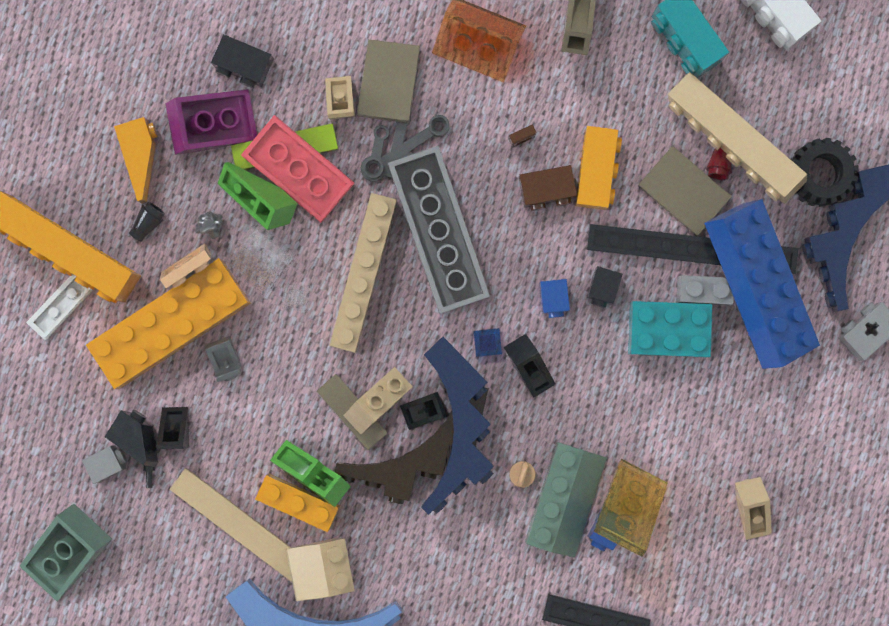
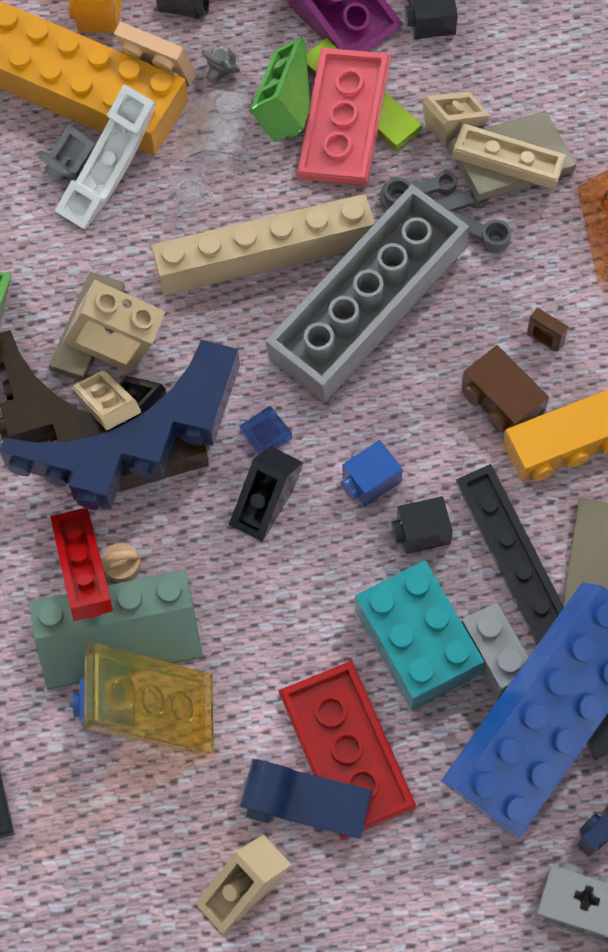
camera: 60 degrees right, 20 degrees down
none -> red plate [50,508,114,622]
none -> white slope [55,84,156,230]
none -> tan tile [72,370,141,430]
none -> dark blue door [240,759,373,839]
none -> red tile [278,660,417,840]
none -> tan tile [451,123,566,190]

